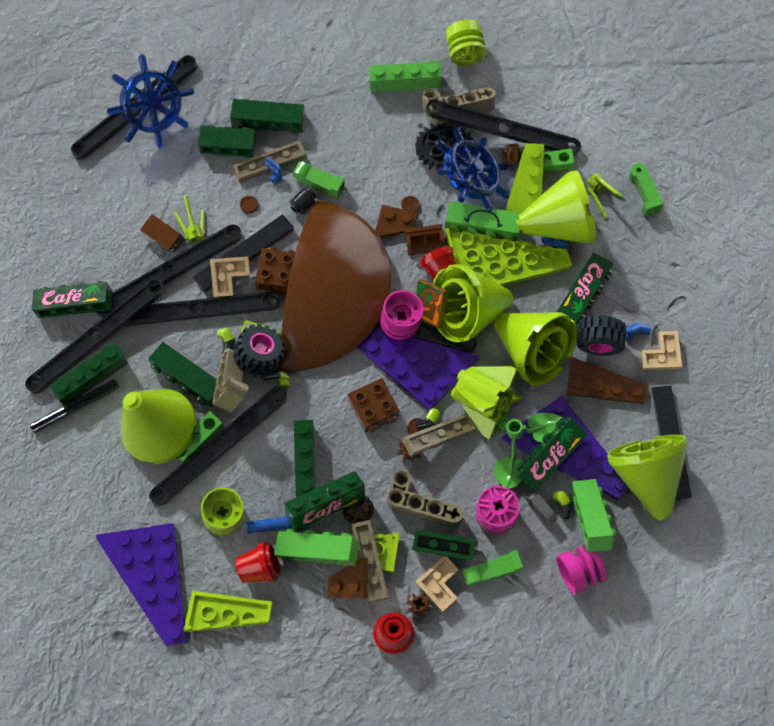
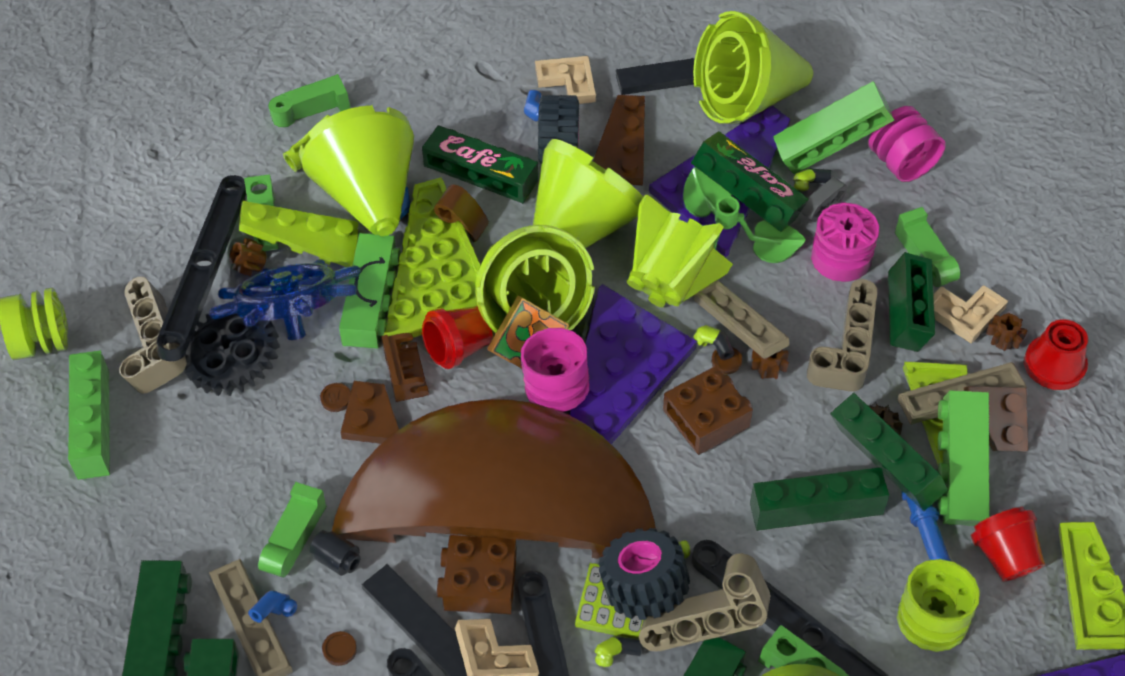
camera: 95 degrees left, 15 degrees down
none -> reddish brown panel [434,184,489,243]

